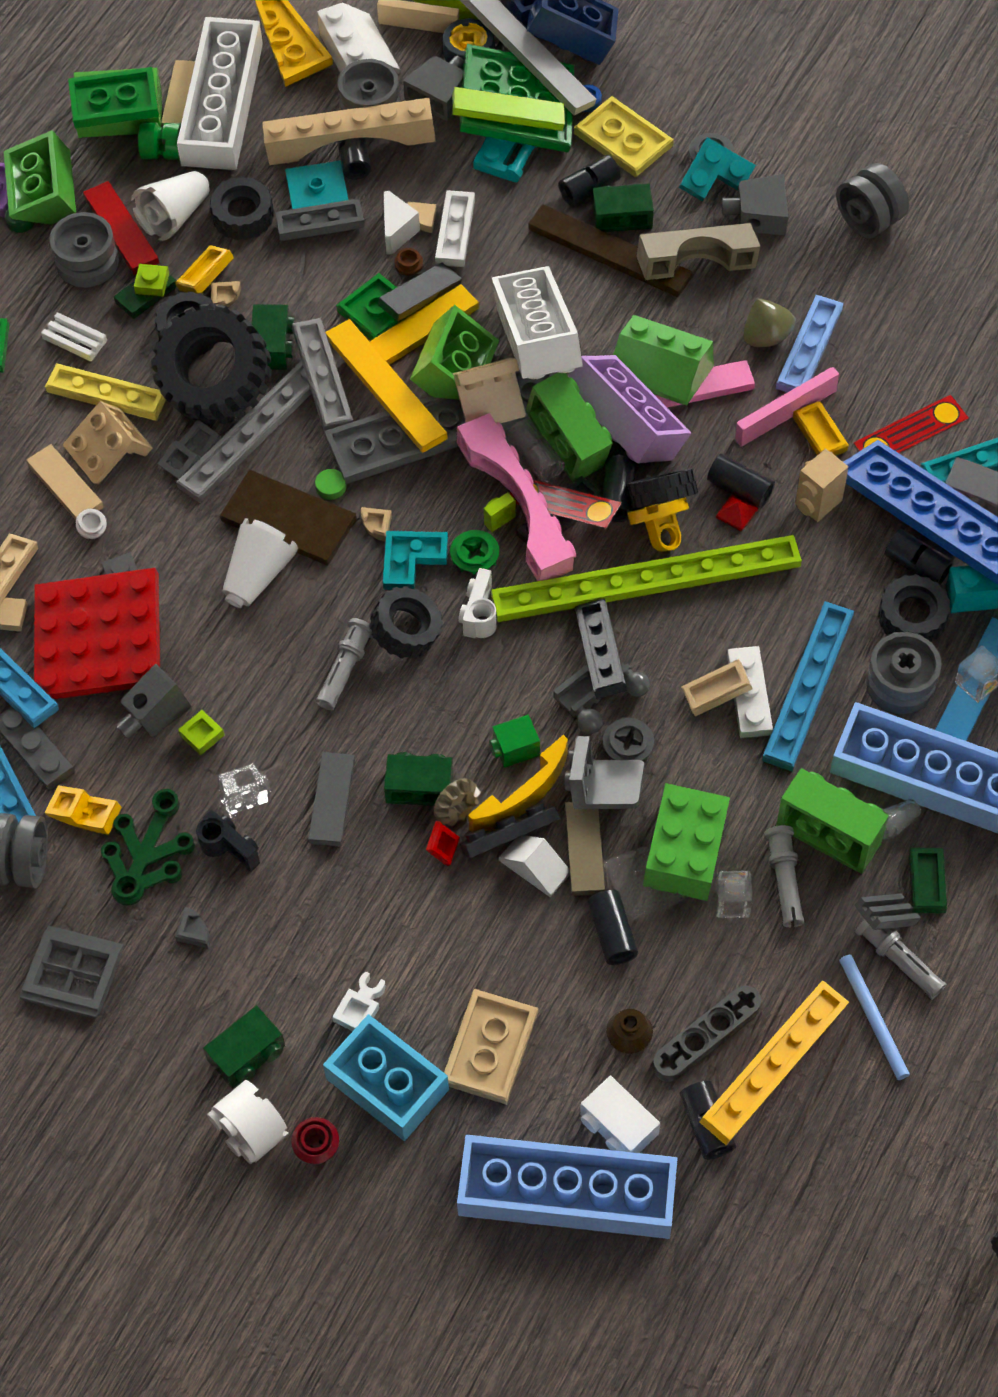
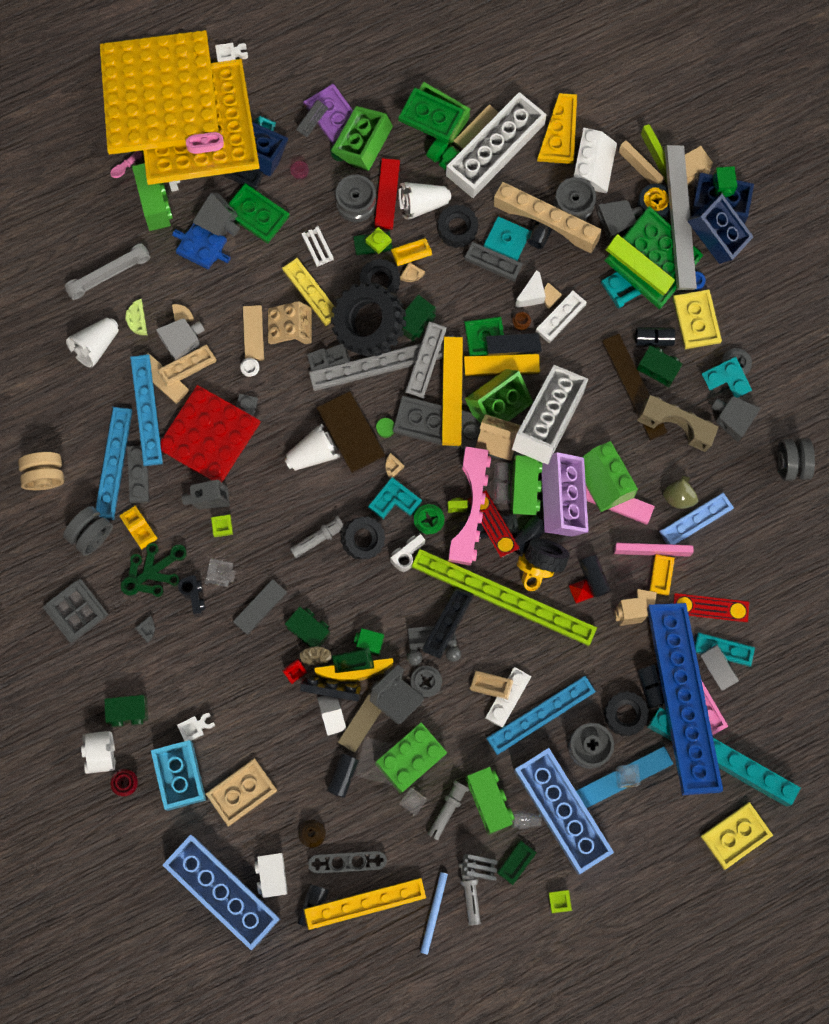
camera: 30 degrees right, 15 degrees up
none -> dark green tile [332,648,374,673]

